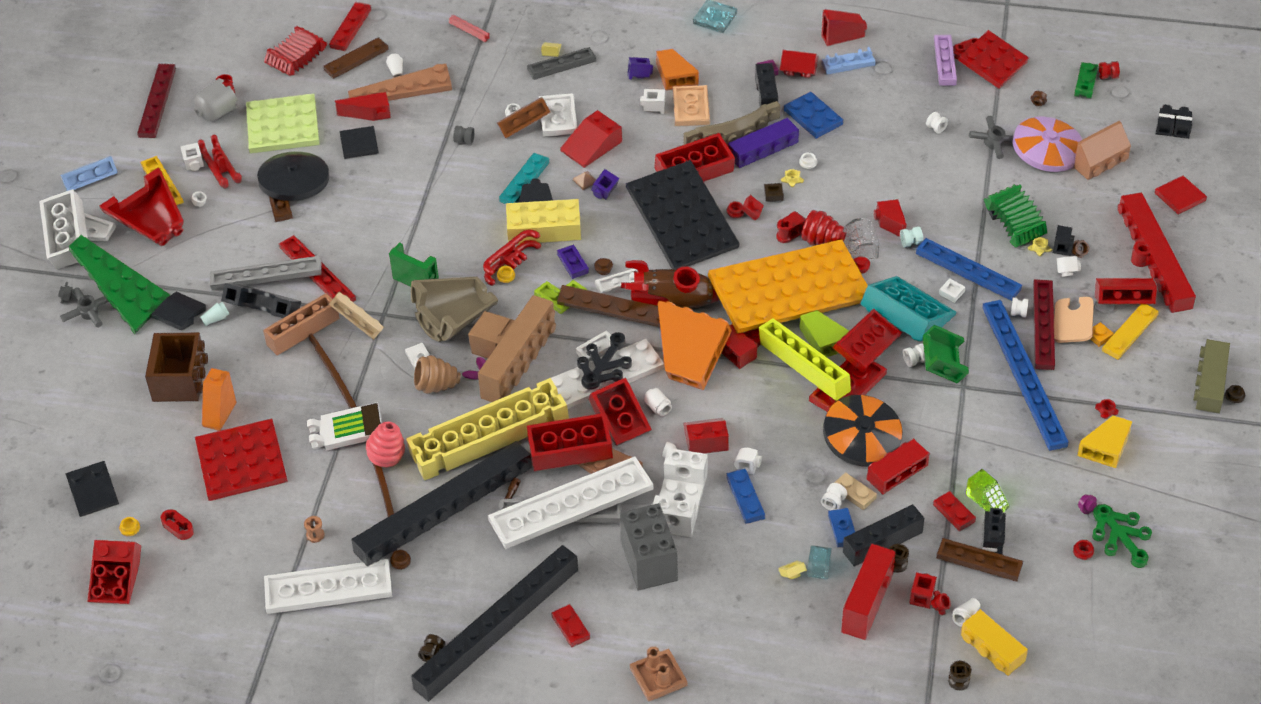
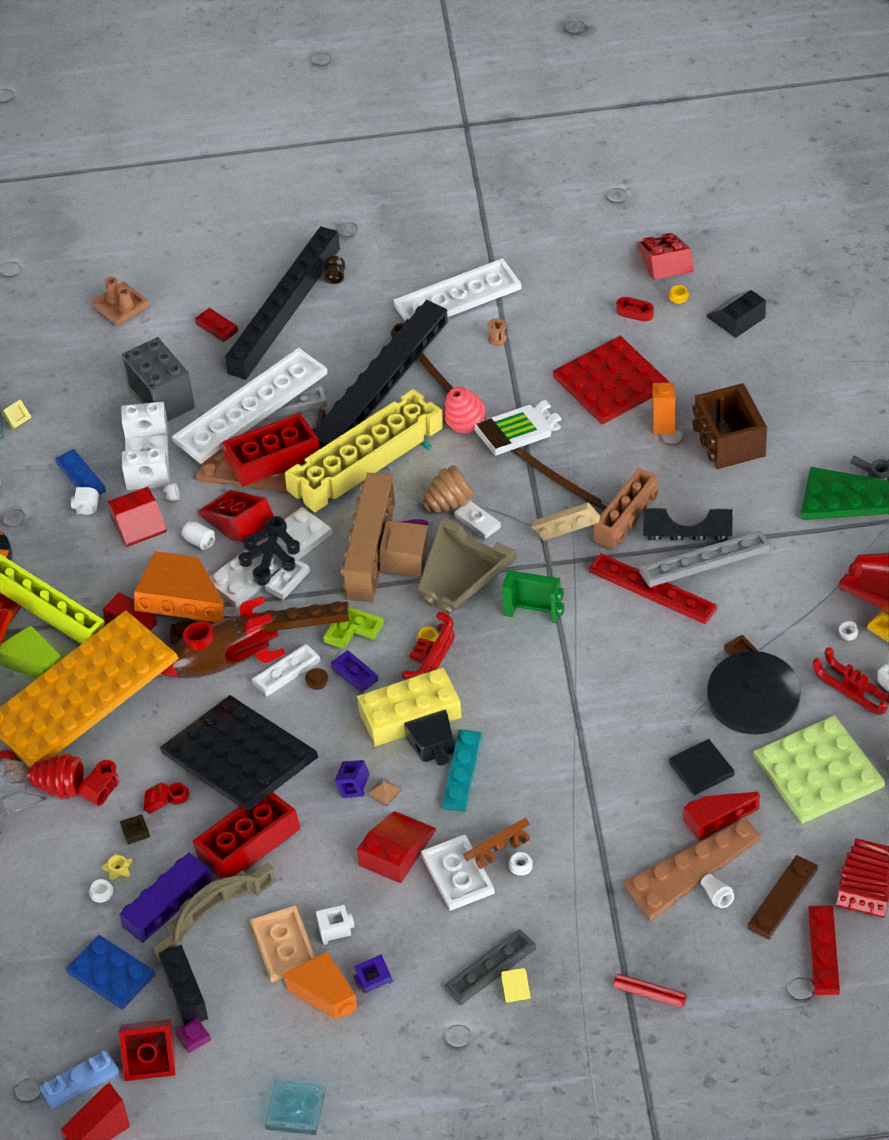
camera: 165 degrees right, 0 degrees up
black slope [152,291,206,331] -> none
light aqua cone [200,302,230,326] -> none
dark grey wheel [453,125,475,145] -> none

